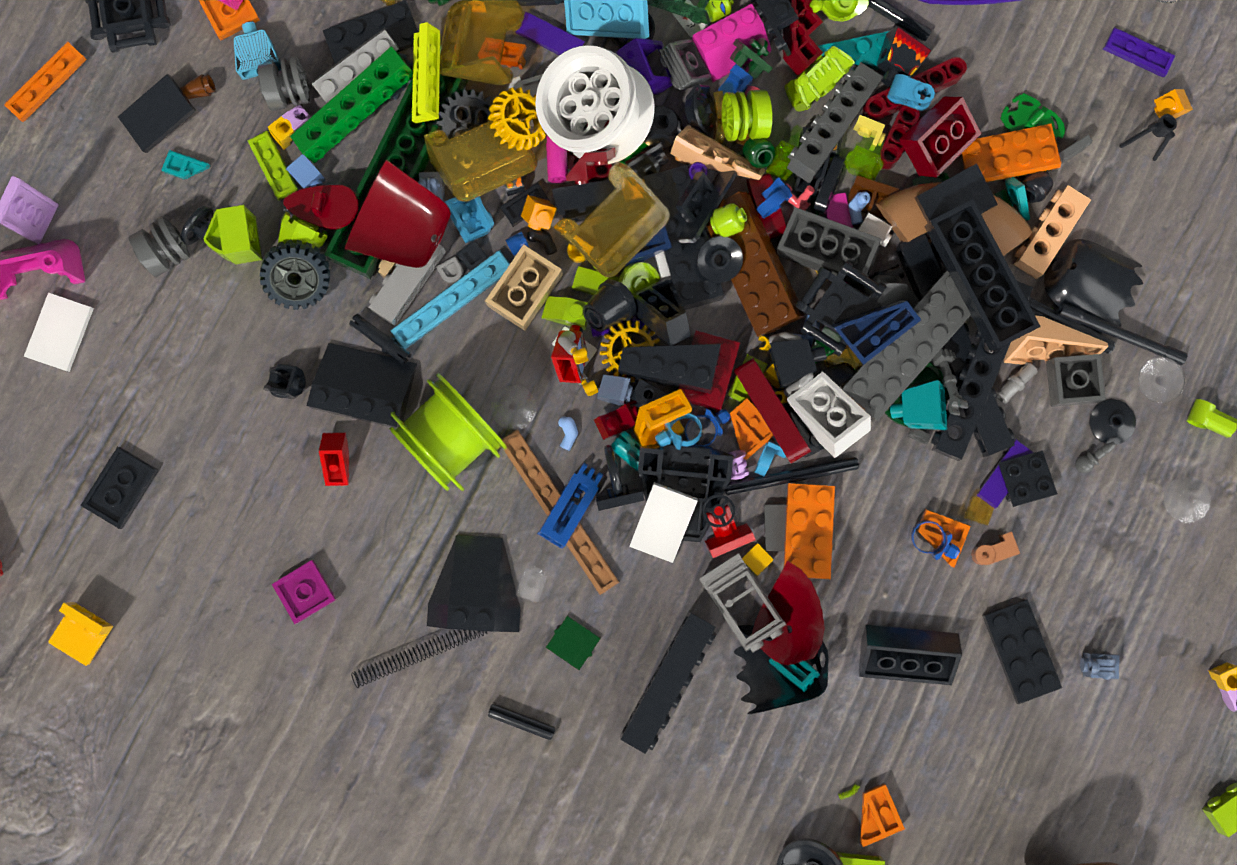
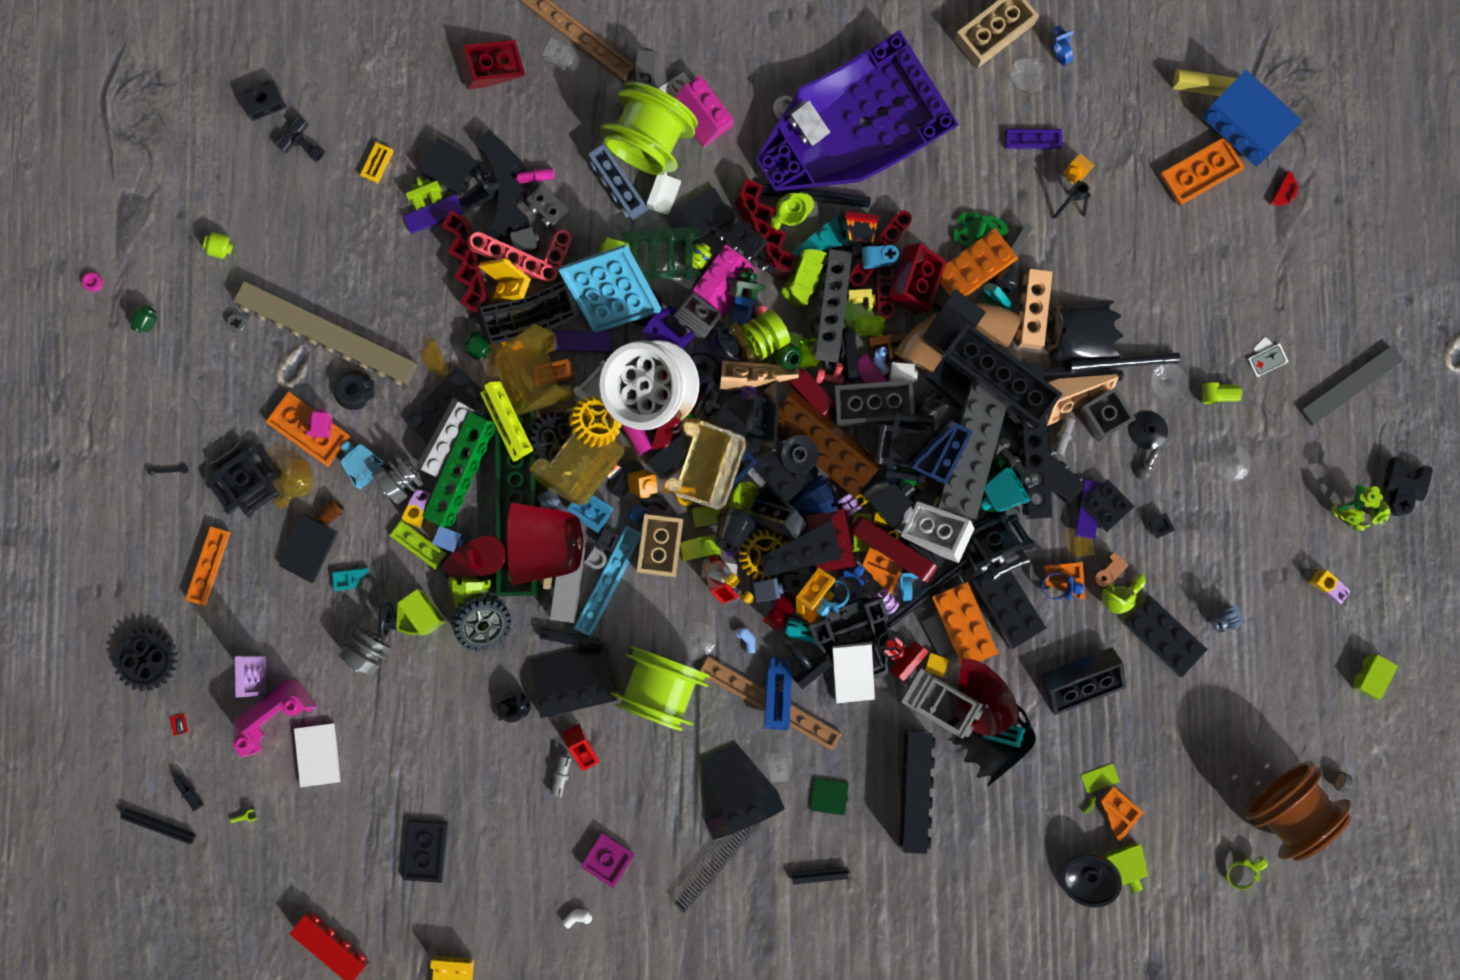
camera: 30 degrees left, 0 degrees up
lime head [710,203,747,237] -> none
blue piece [757,178,793,218] -> none
none -> clear yellow piece [274,460,314,509]
none -> light grey pin [550,755,572,797]
none -> white arm [562,909,592,929]
none -> dark blue cone [790,474,840,516]
none -> lavender bush [837,493,862,517]
none -> black brick [963,511,1036,581]
none -> black brick [969,562,1047,649]
none -> lime sticker [1081,764,1120,793]
none -> lime piece [1101,574,1146,614]
none -> black plate [1148,513,1175,539]

